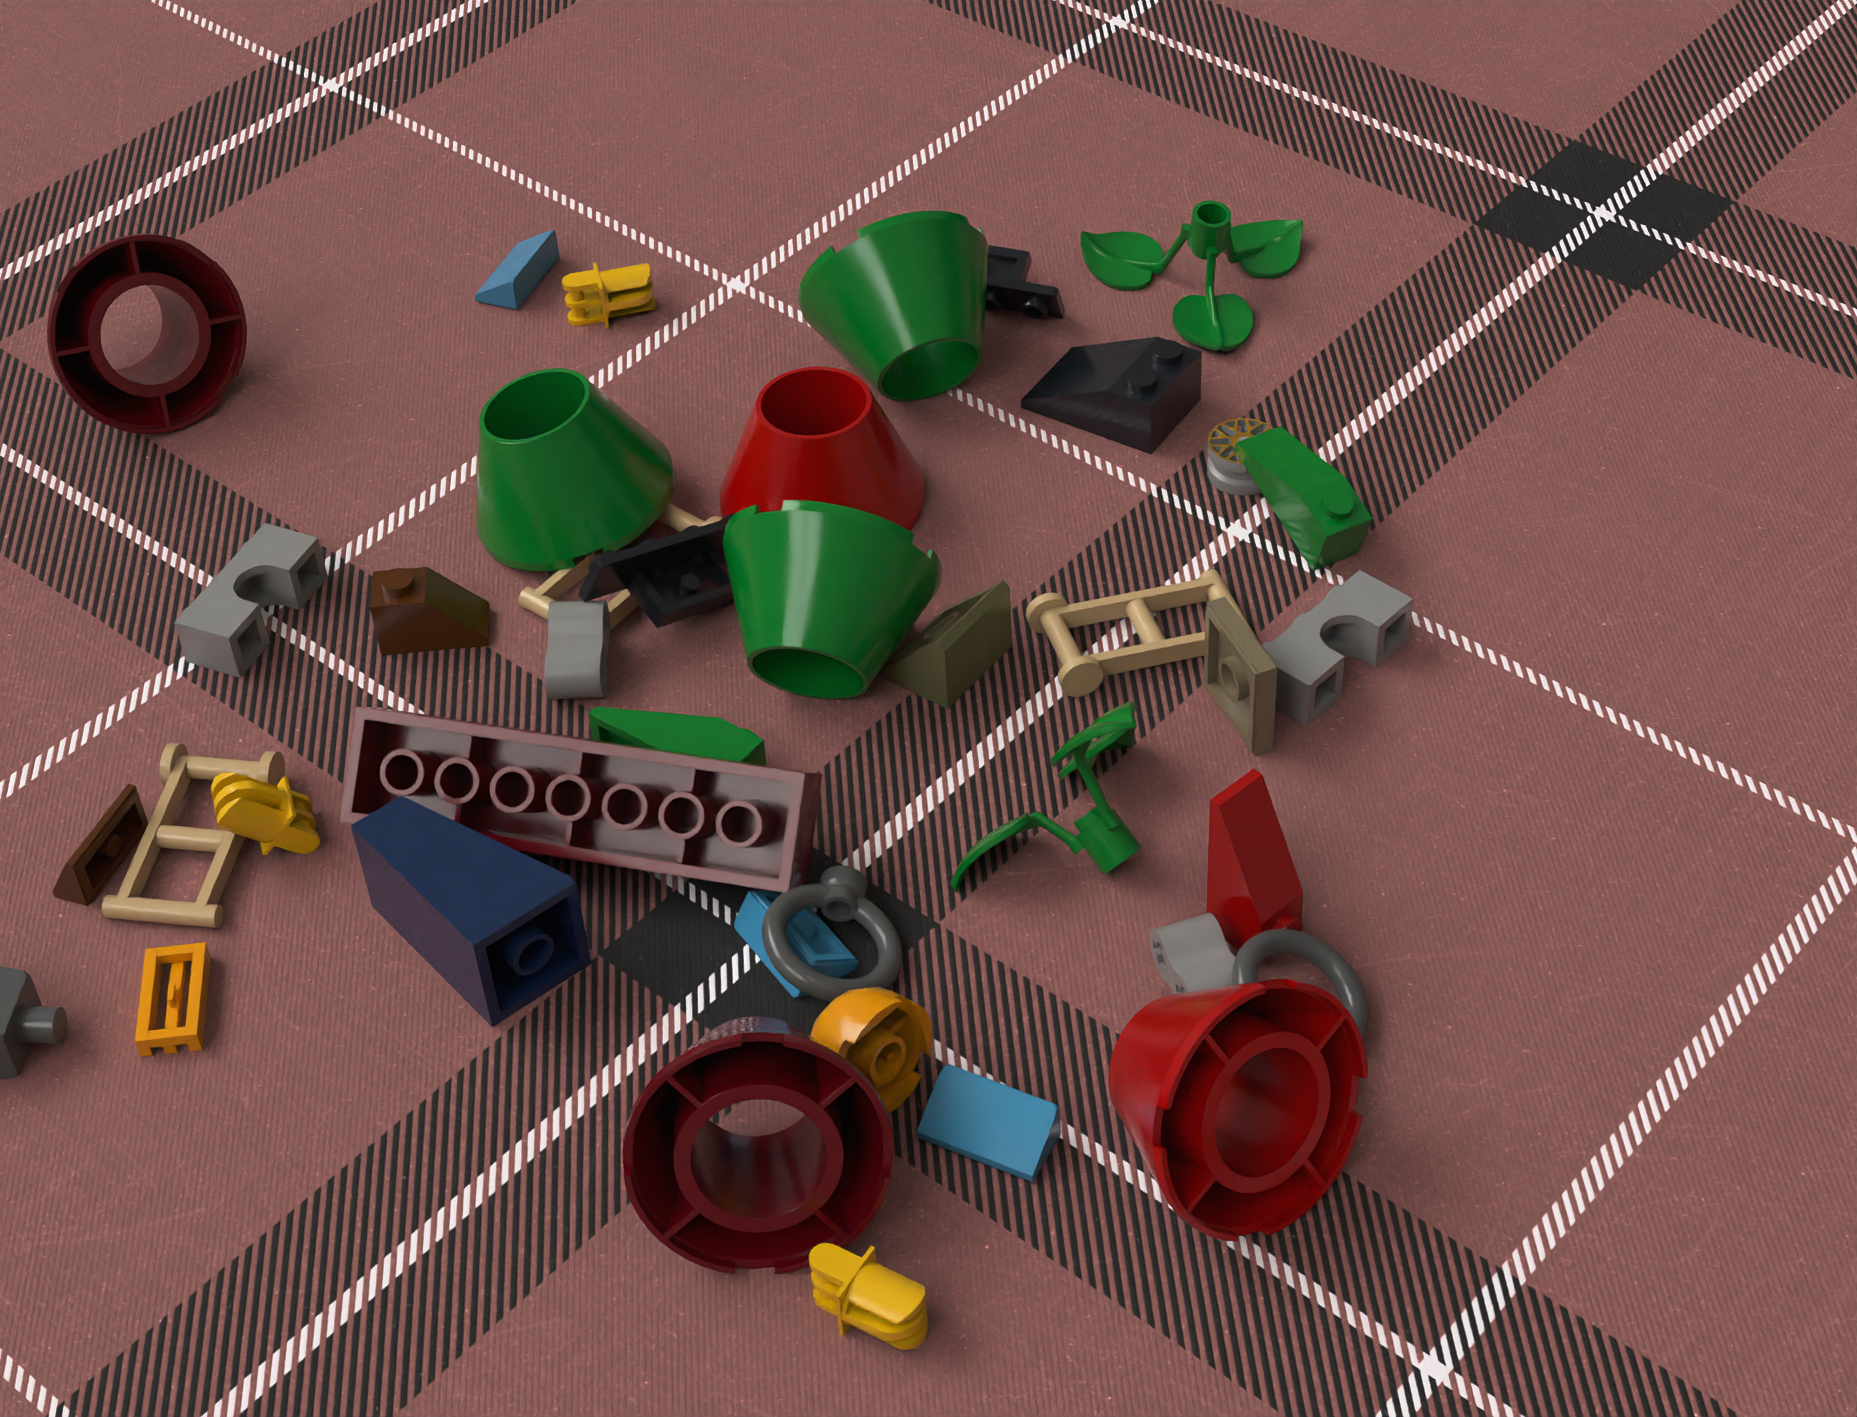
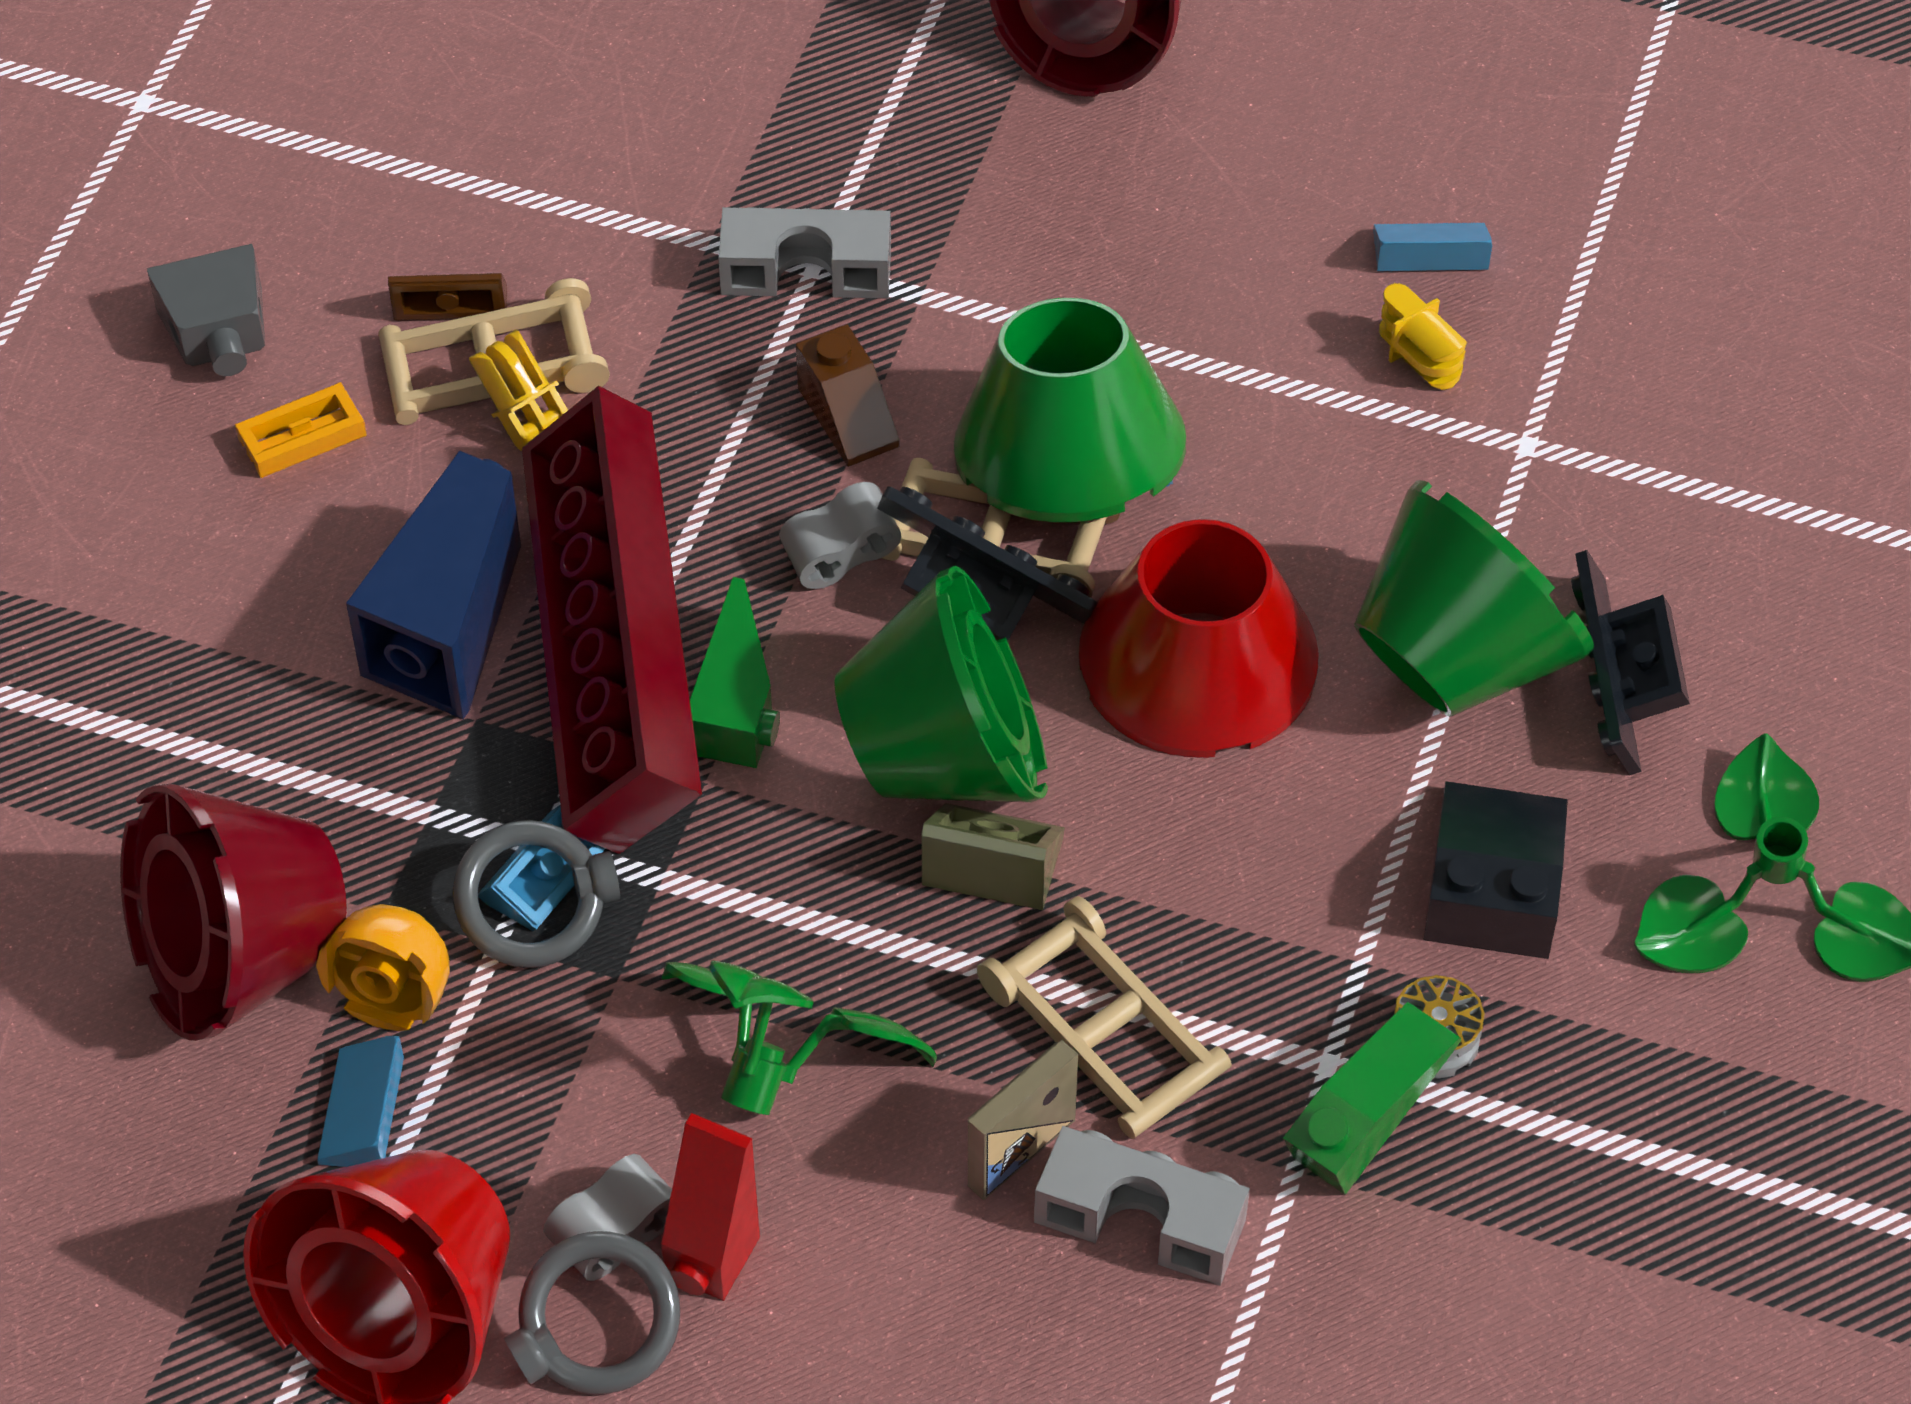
camera: 65 degrees right, 10 degrees up
yellow arm [809,1243,928,1350] -> none

